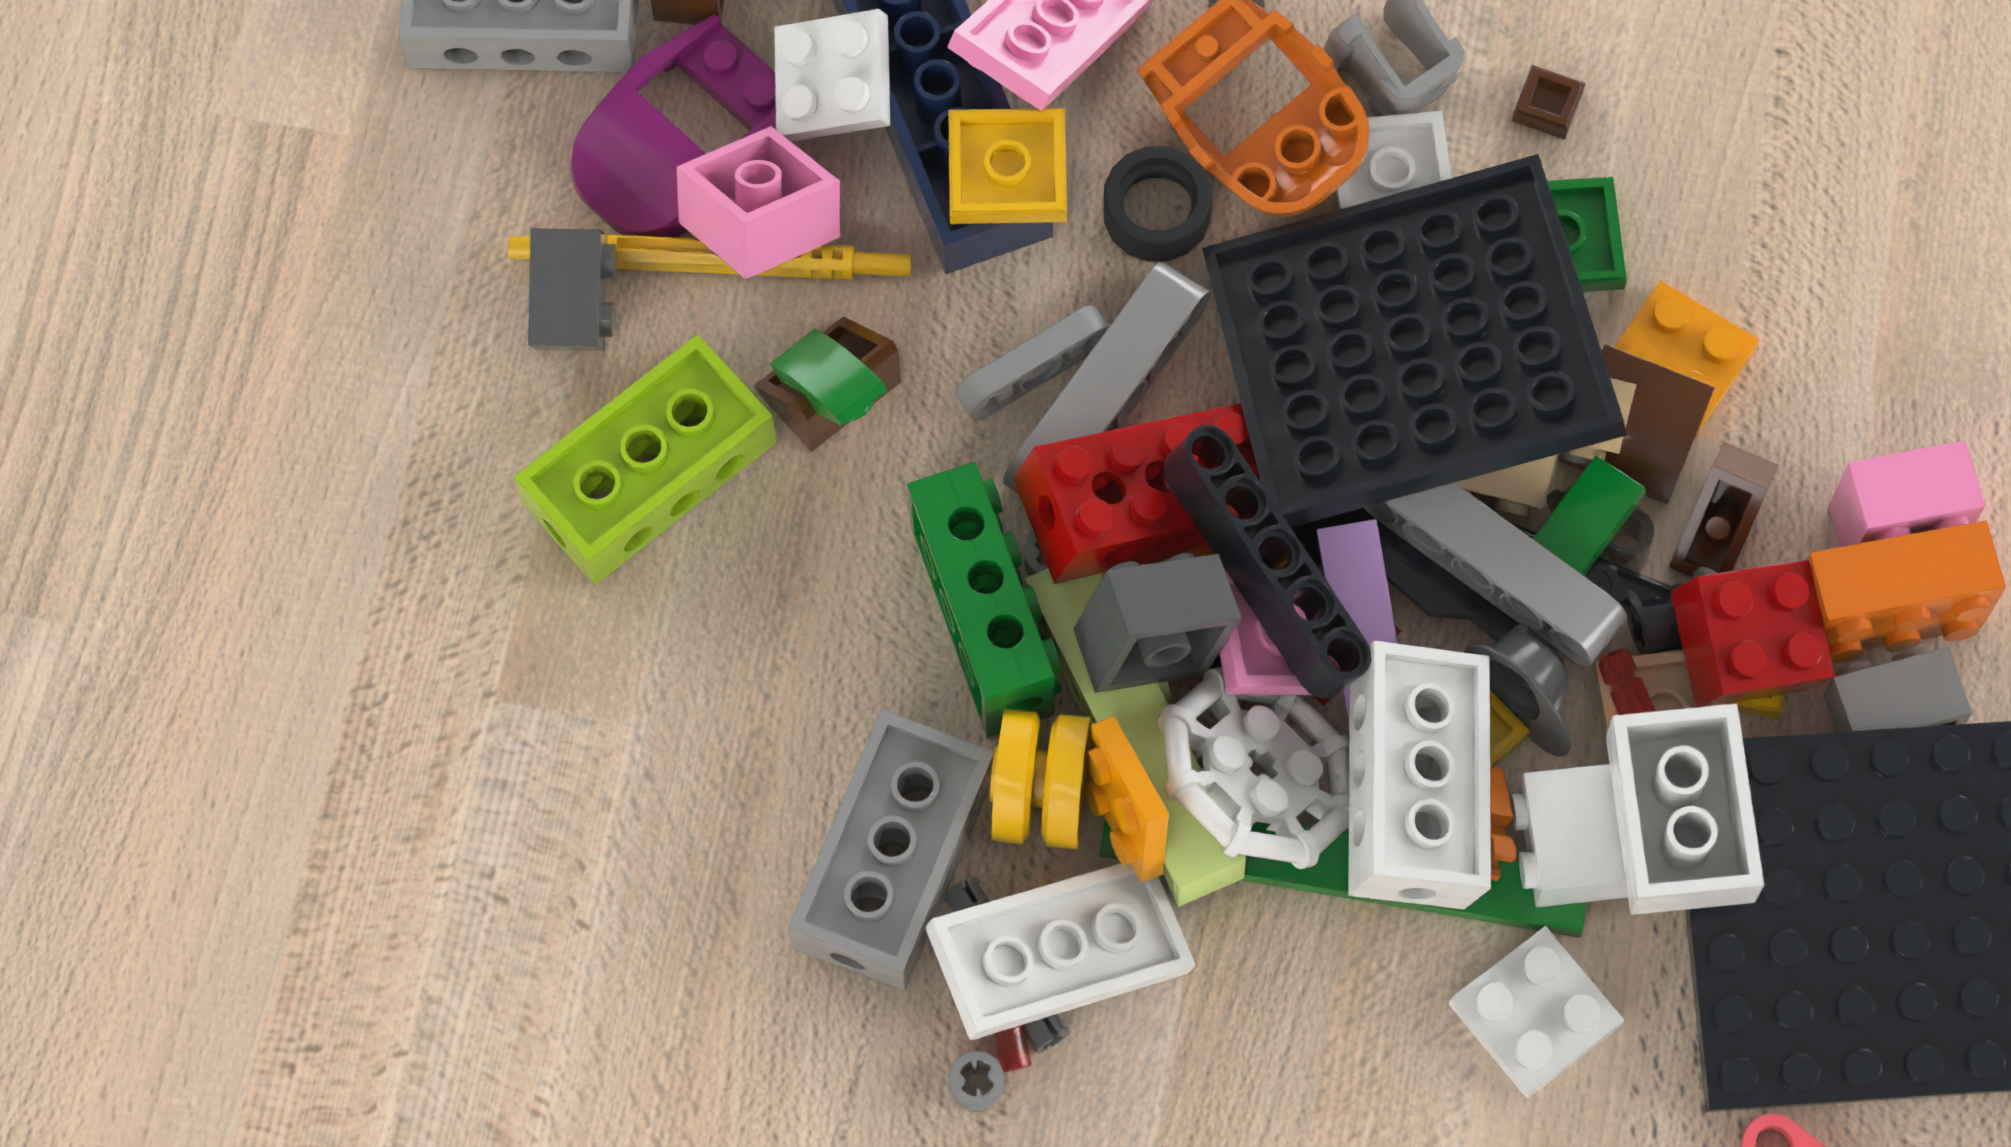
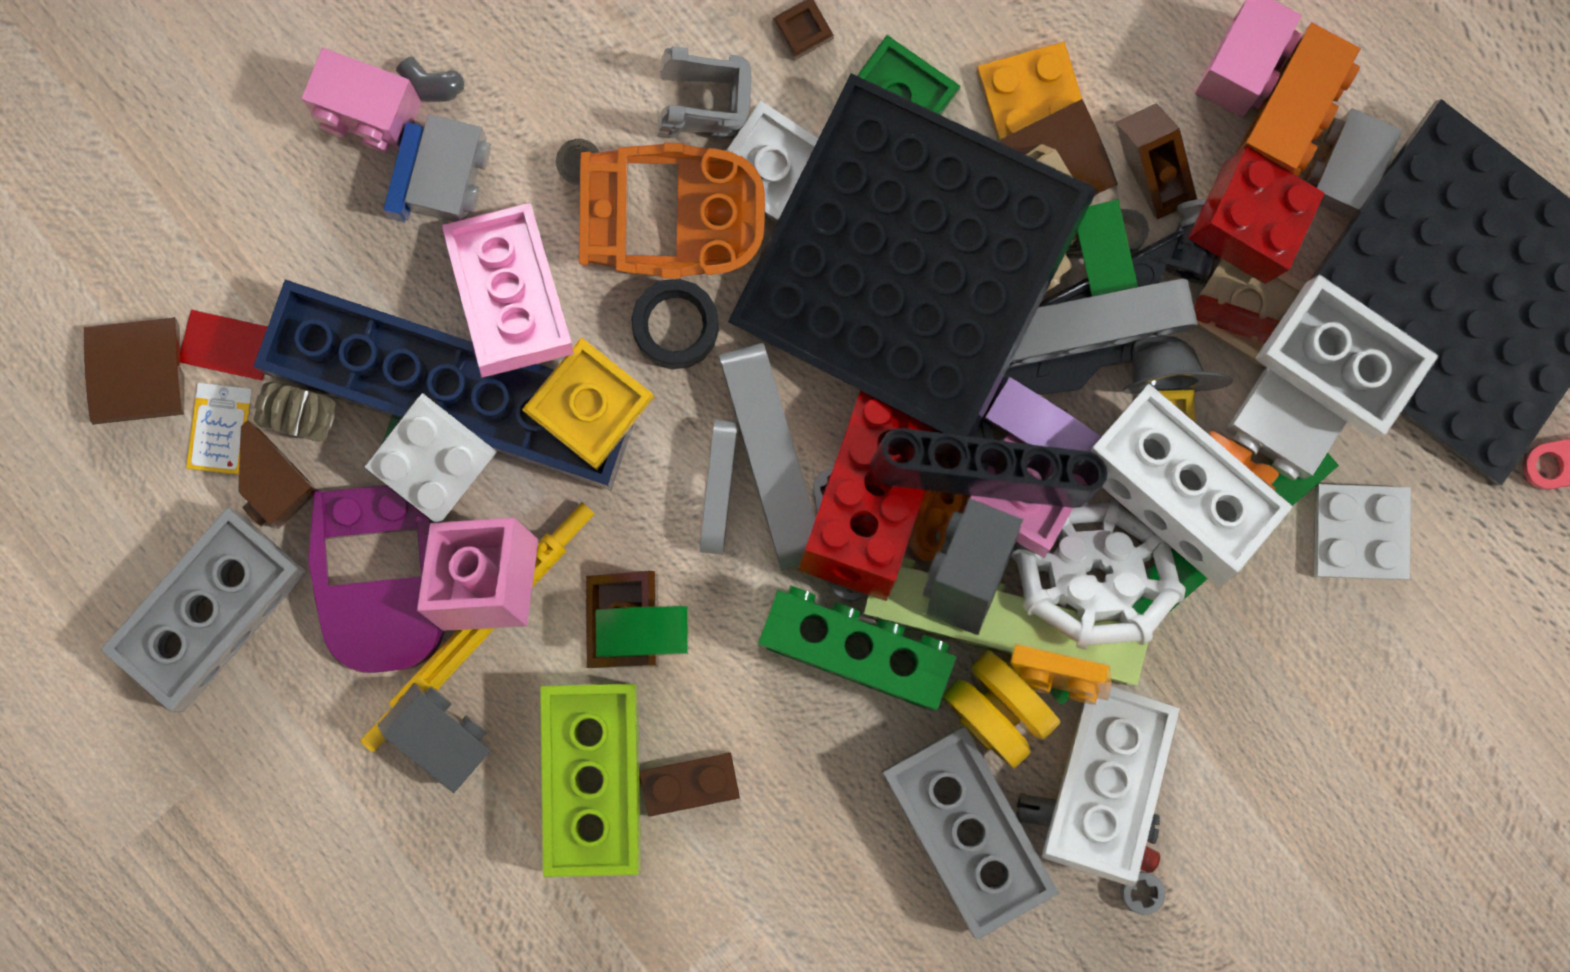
camera: 55 degrees left, 15 degrees up
none -> reddish brown plate [640,752,740,817]

